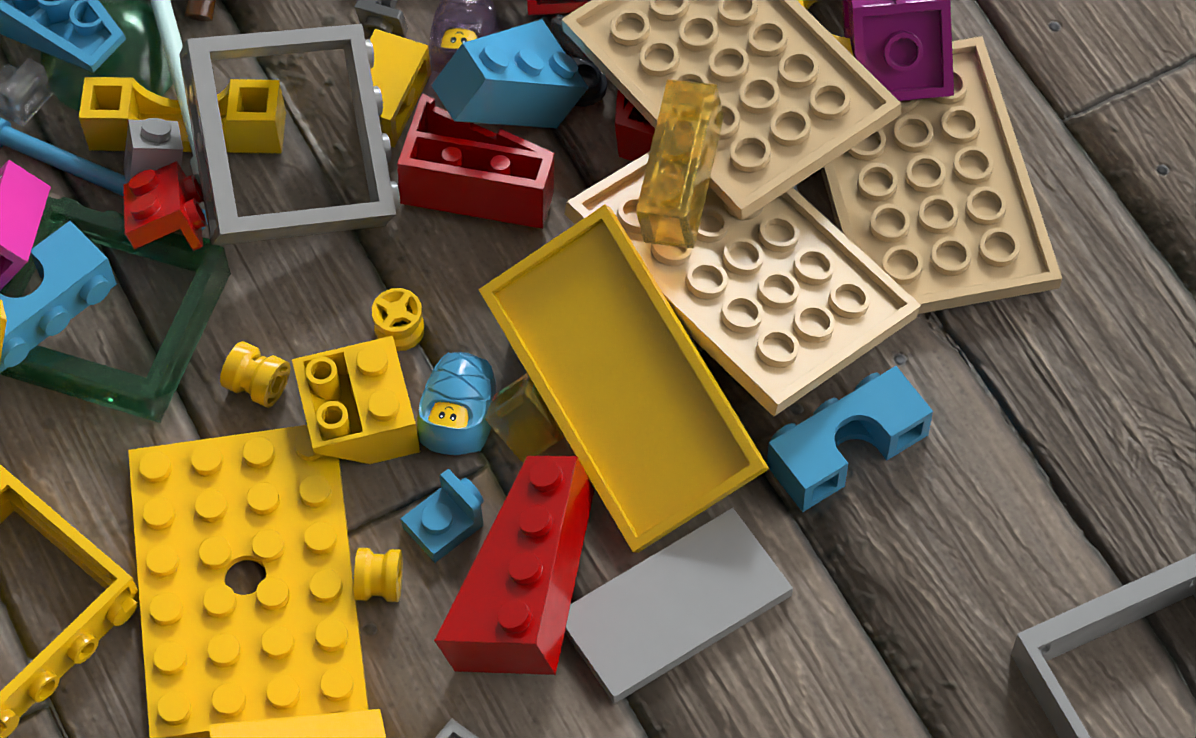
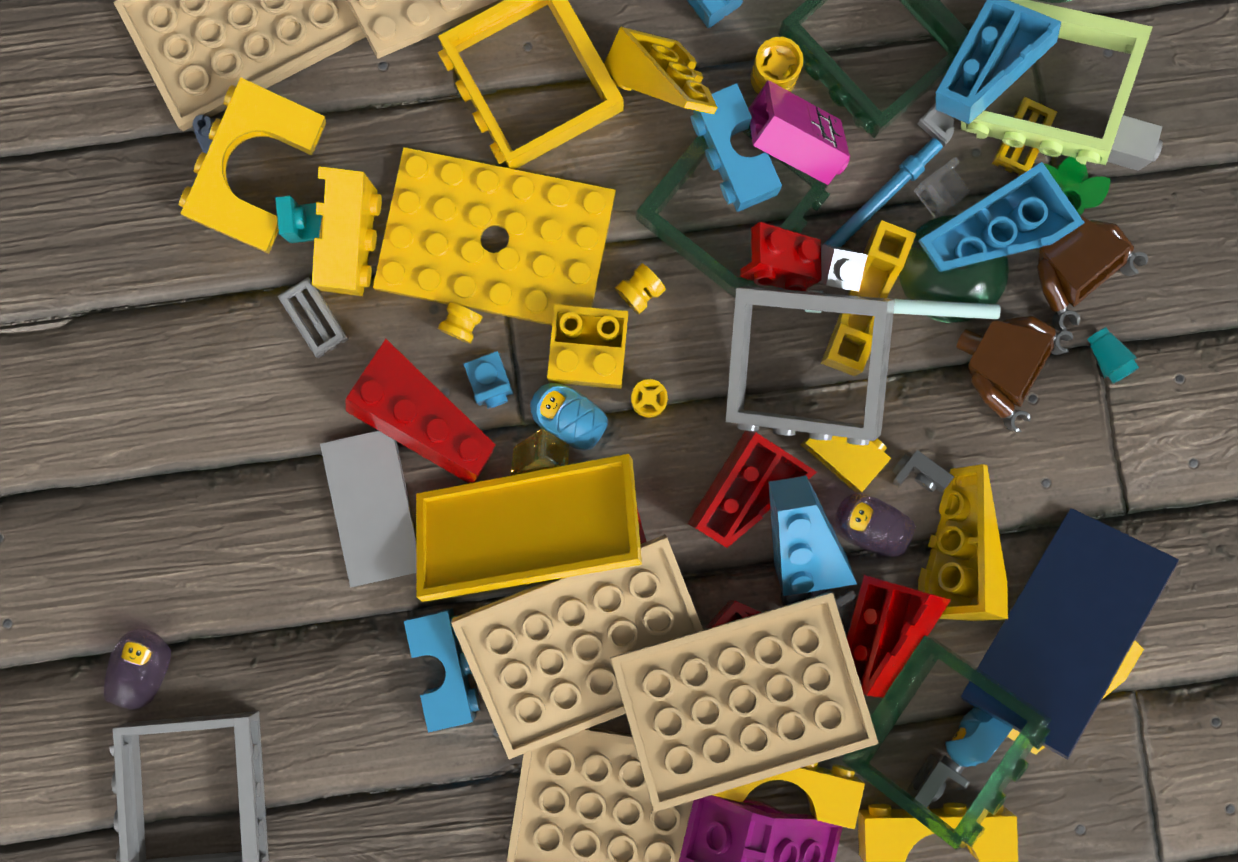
camera: 110 degrees right, 25 degrees up
clear yellow brick [636,79,724,248] -> none

